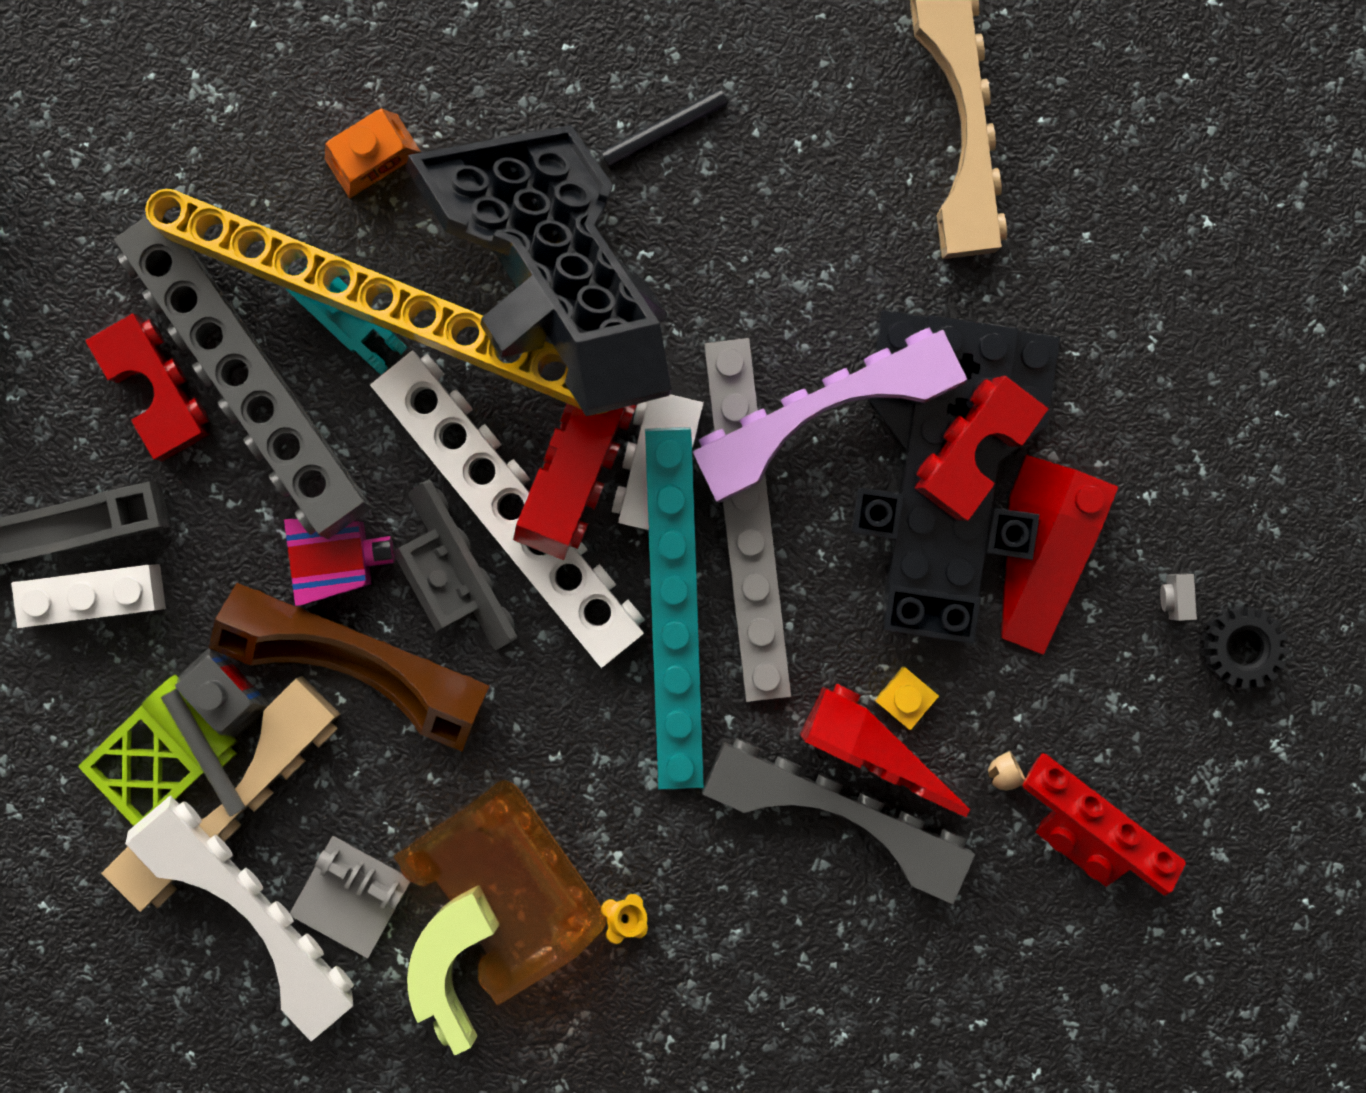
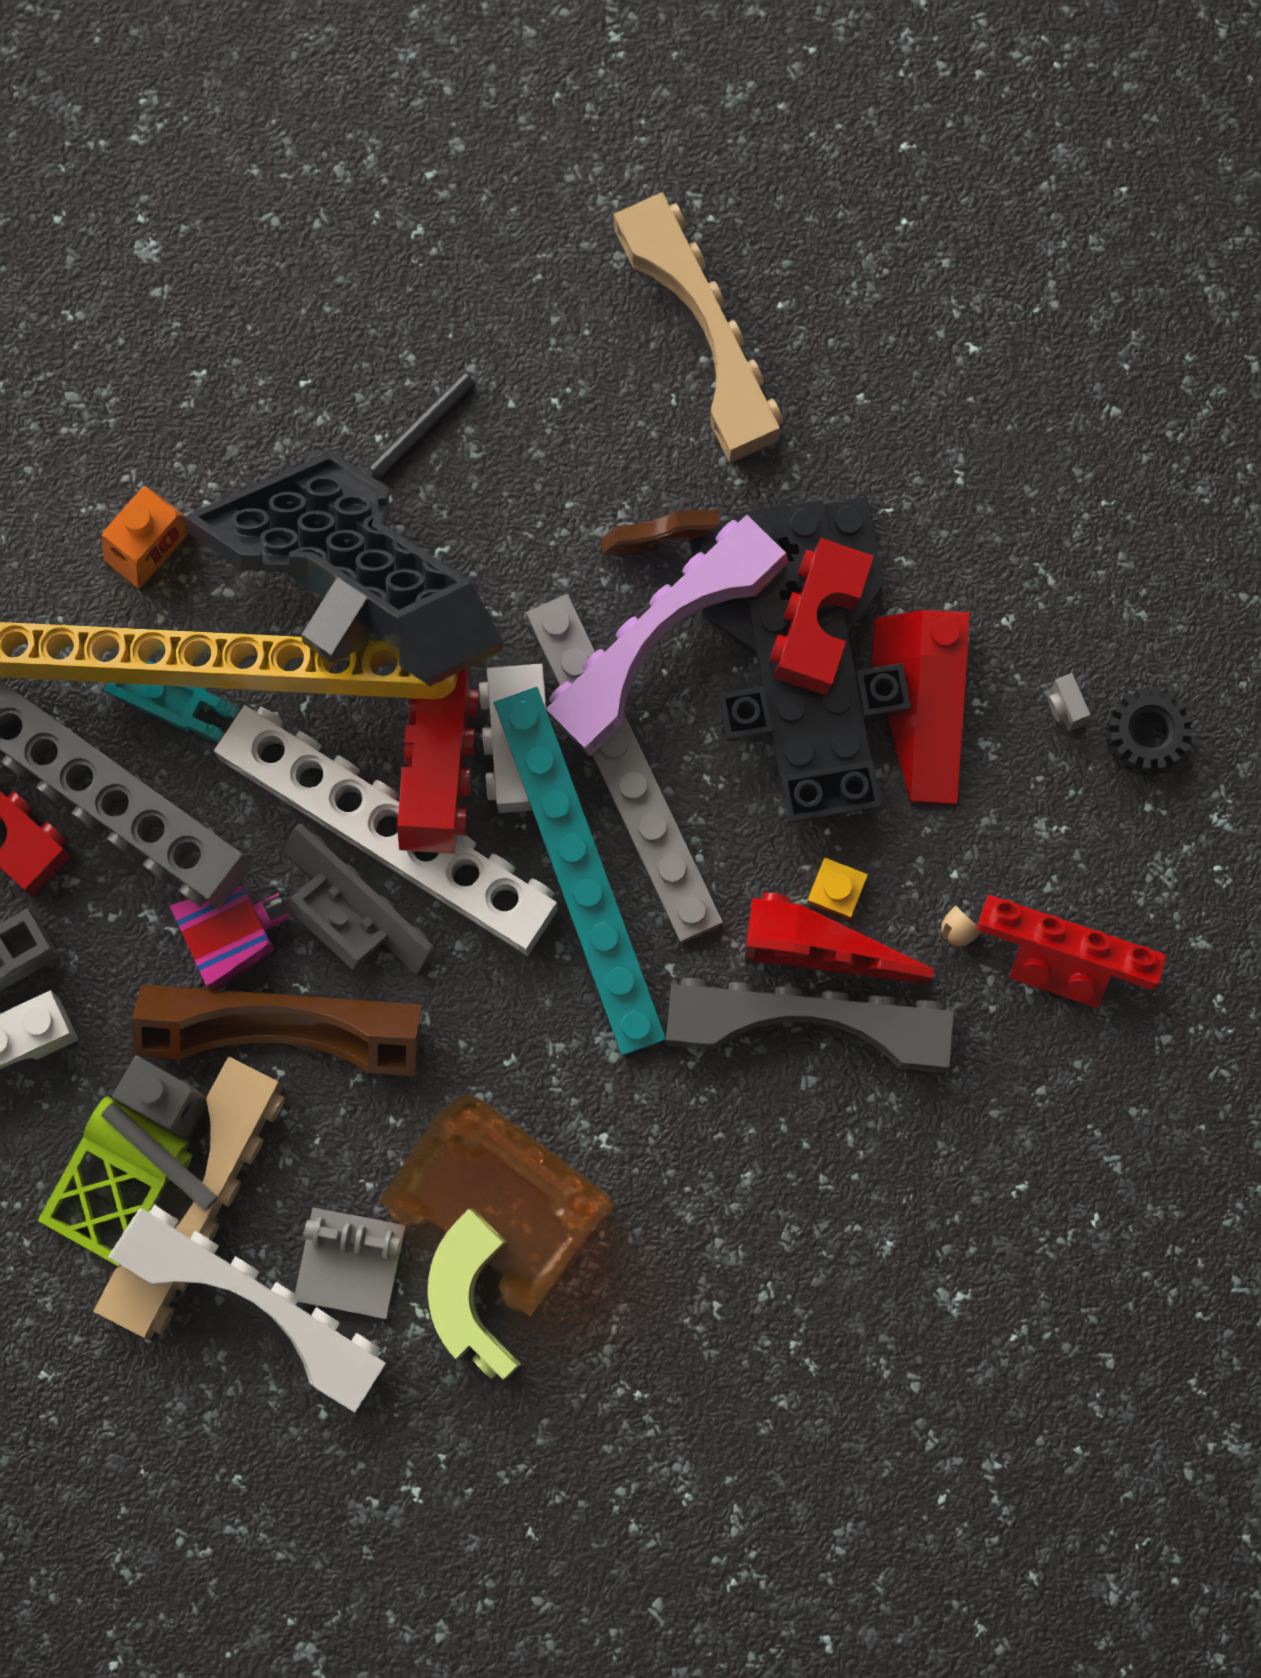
camera: 15 degrees left, 10 degrees down
yellow plate [601,894,648,944] -> none
none -> reddish brown tile [600,509,720,556]

